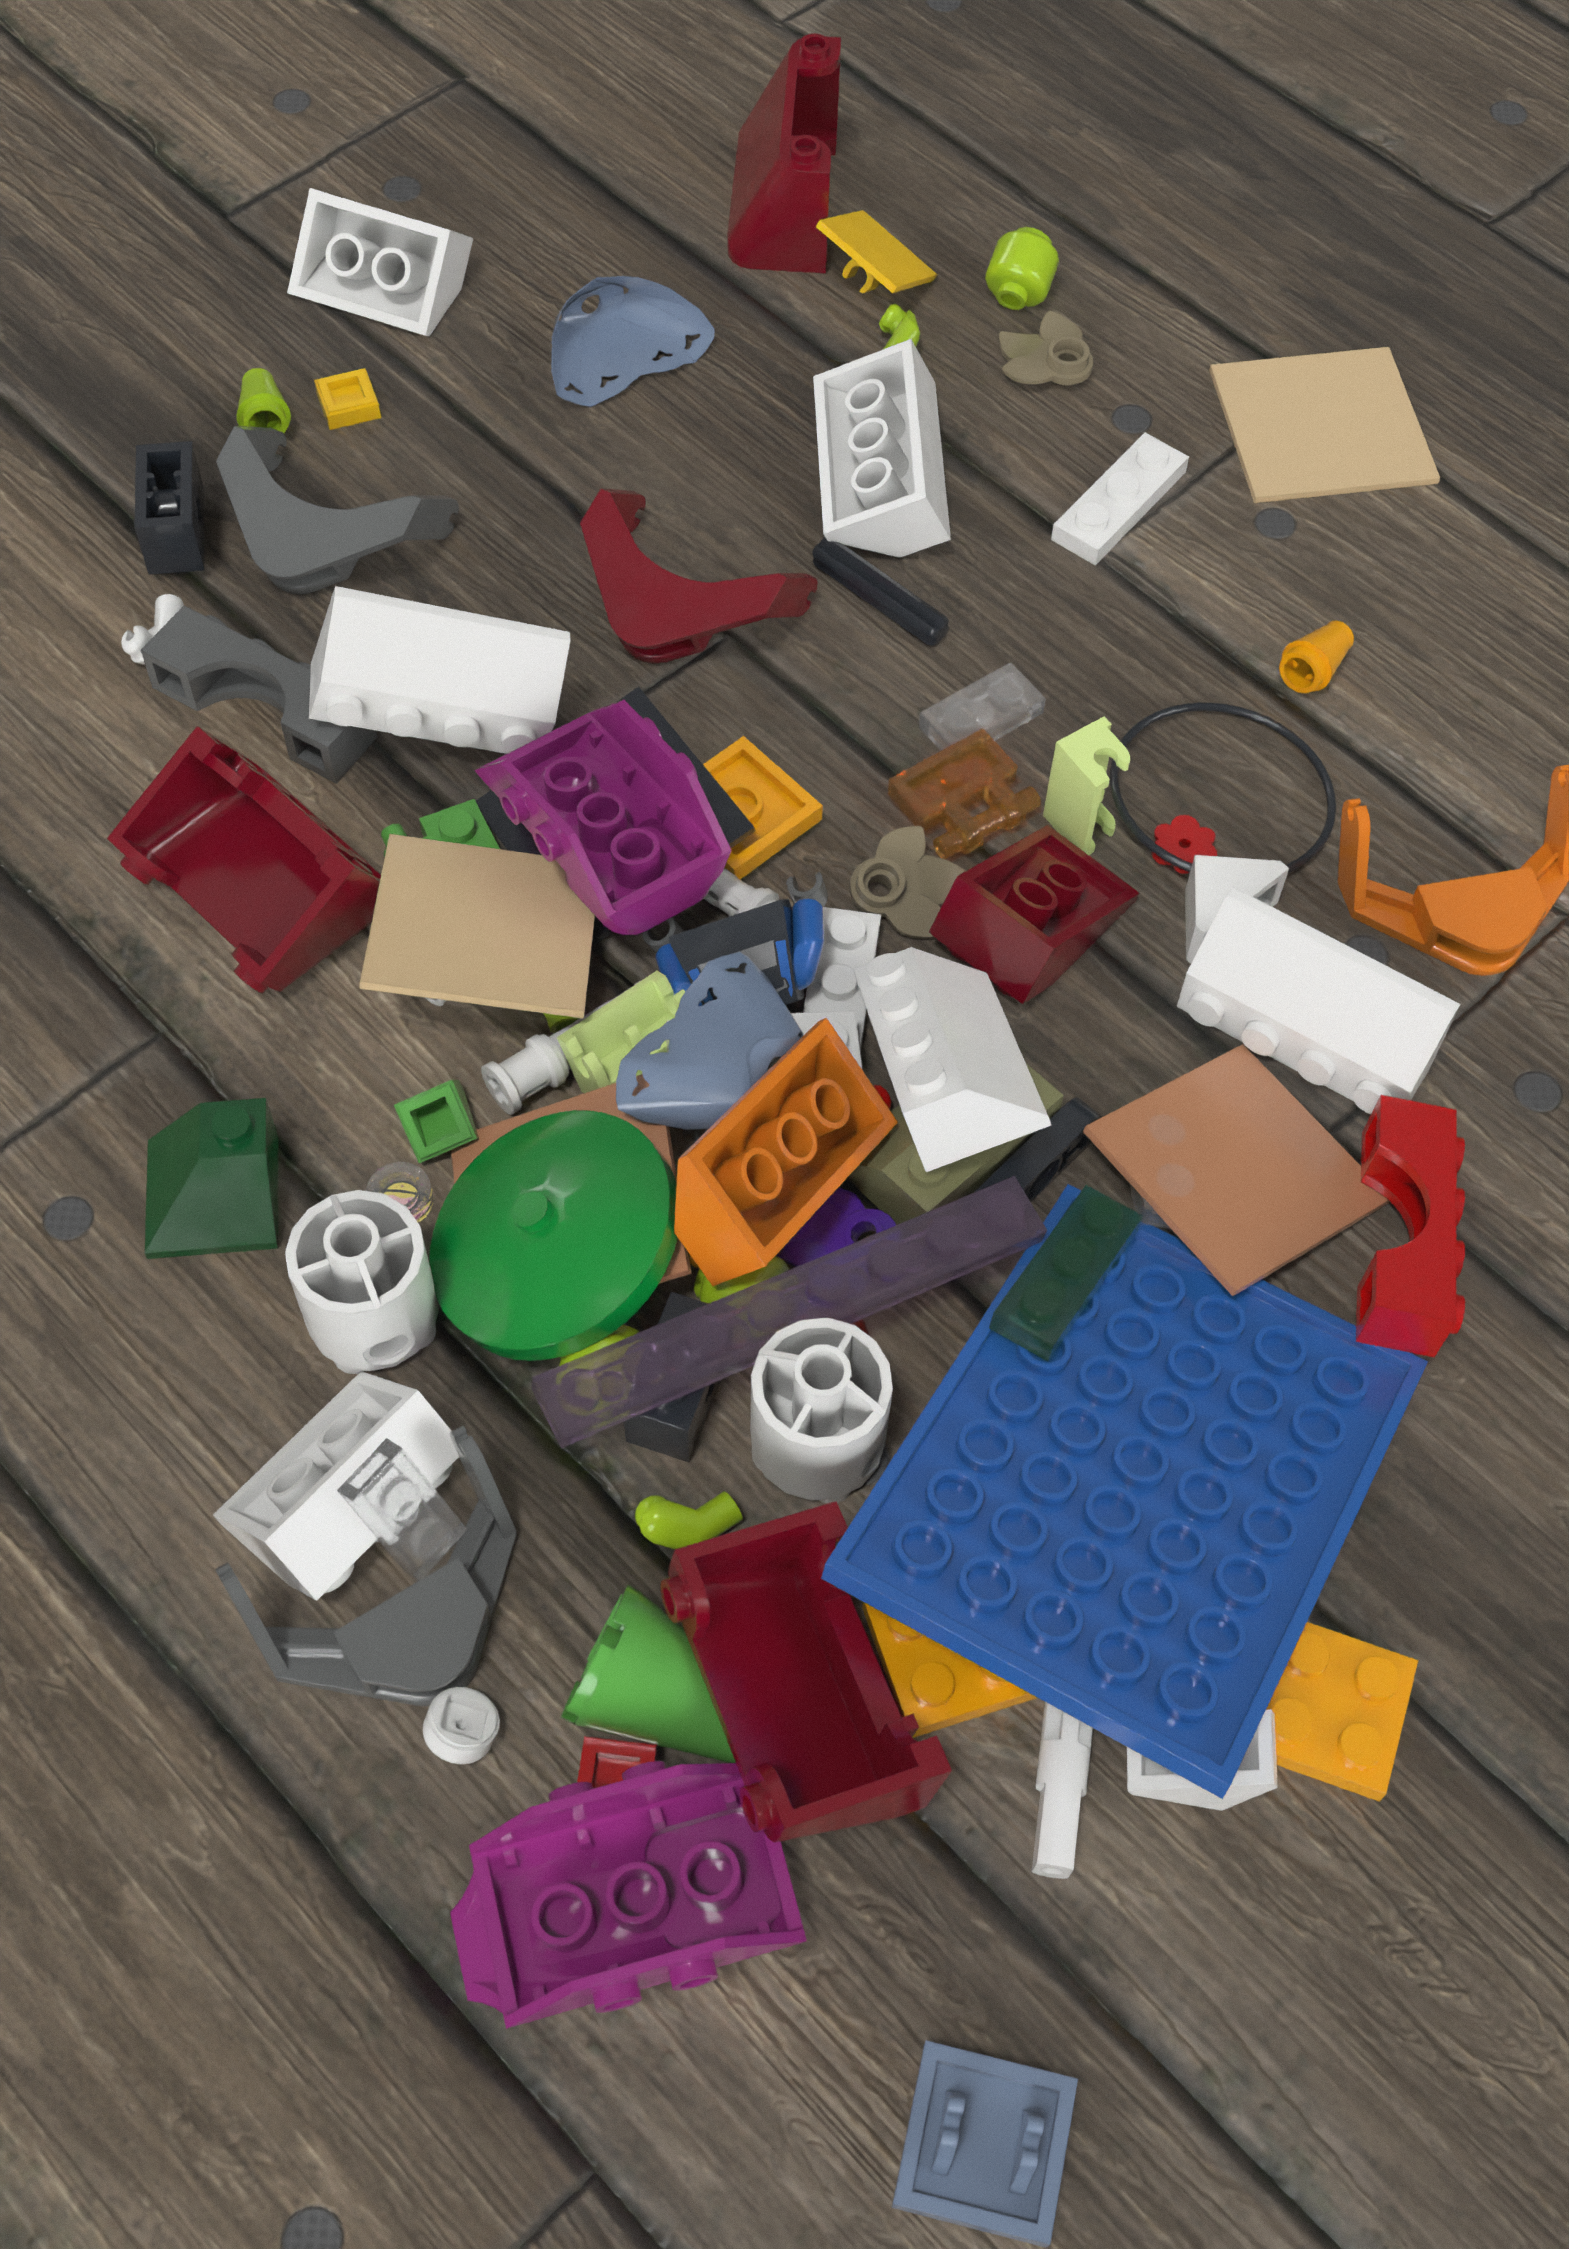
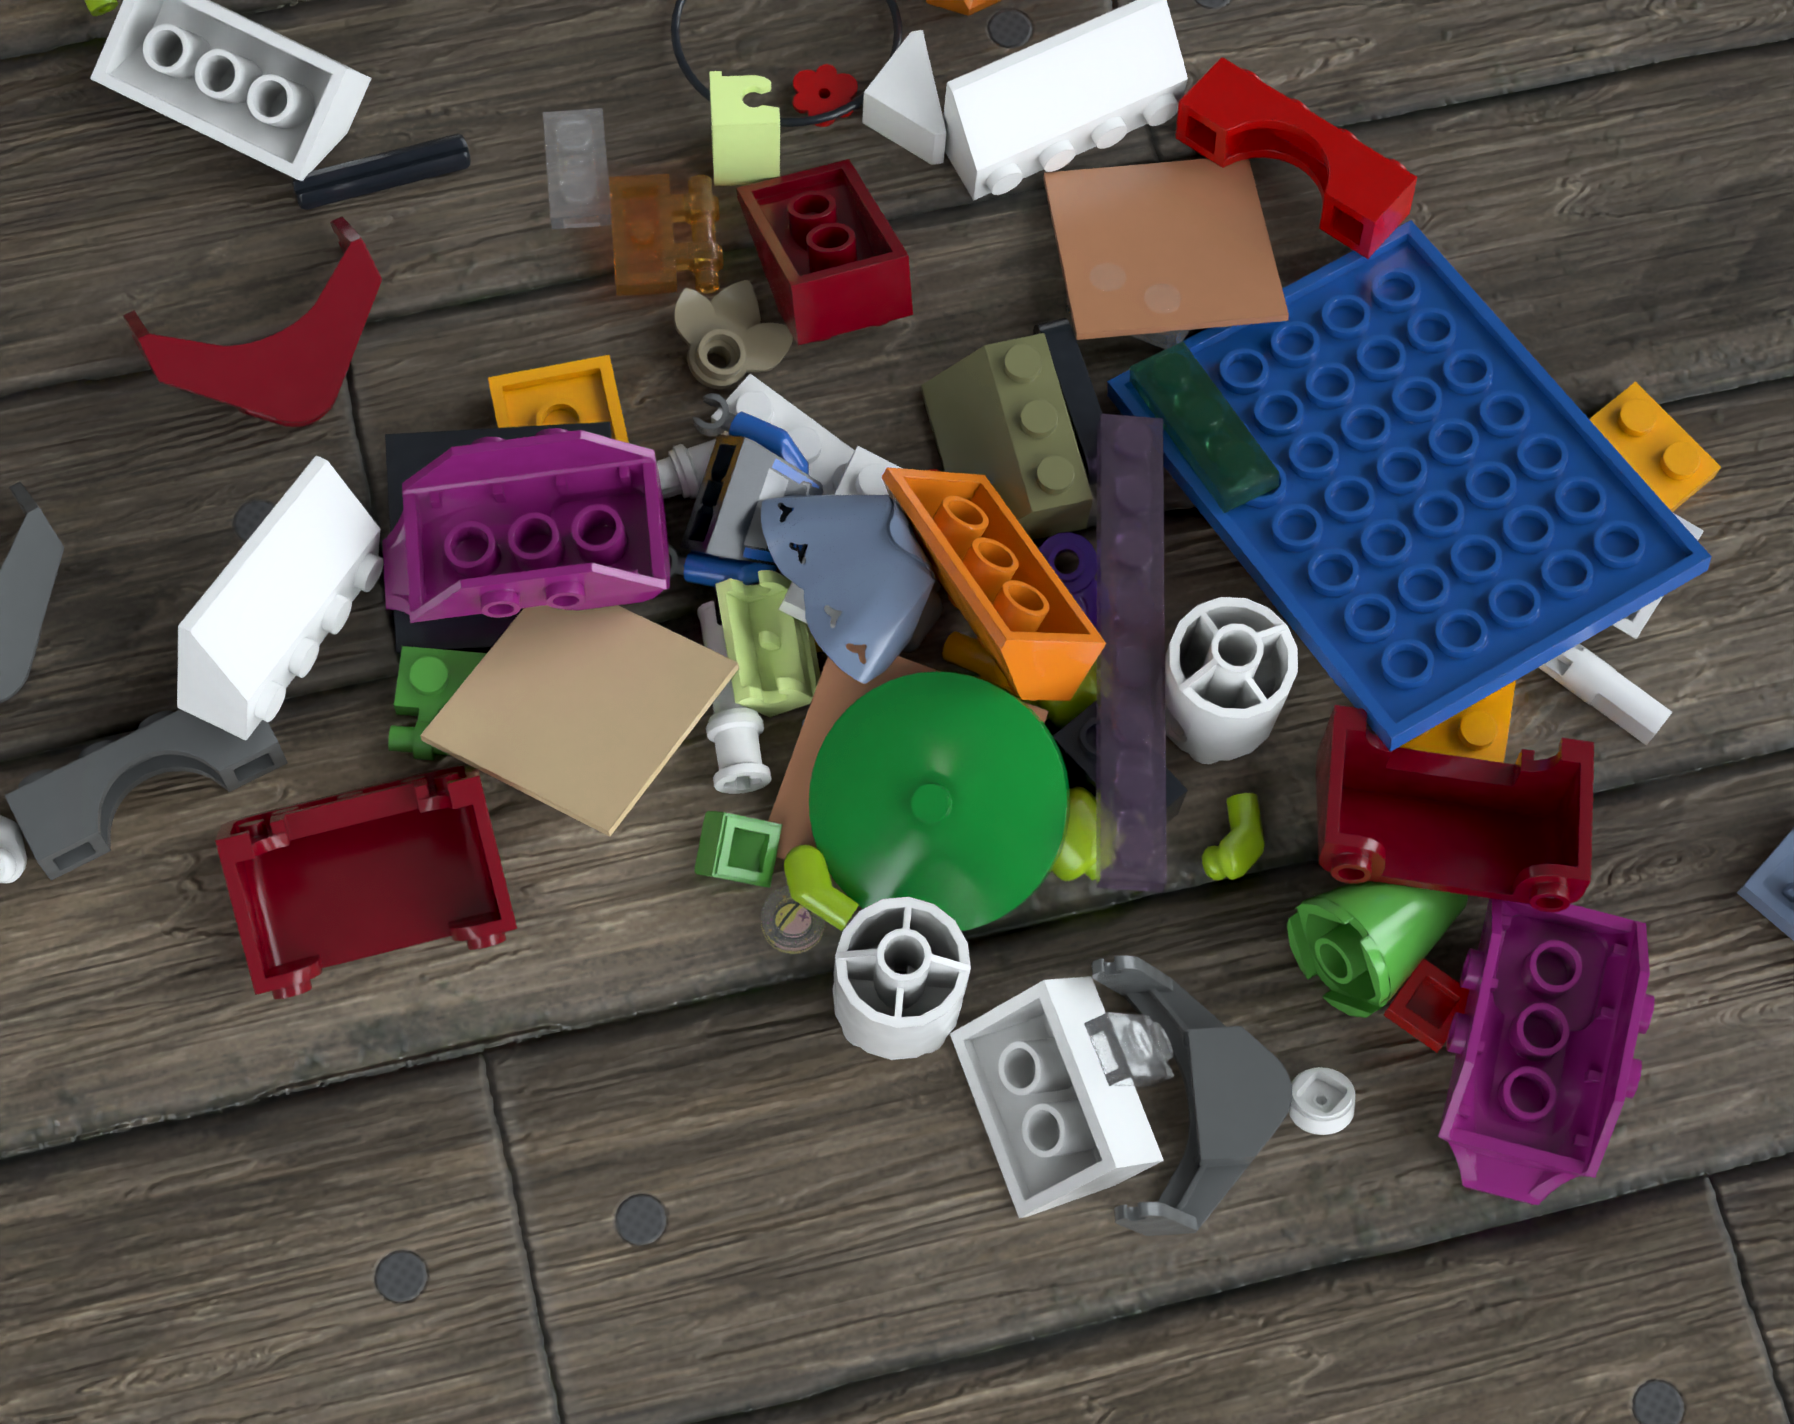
camera: 65 degrees left, 10 degrees up
dark green slope [144,1098,278,1259] -> none
white slope [853,947,1051,1172] -> none
none -> lime arm [784,845,859,931]

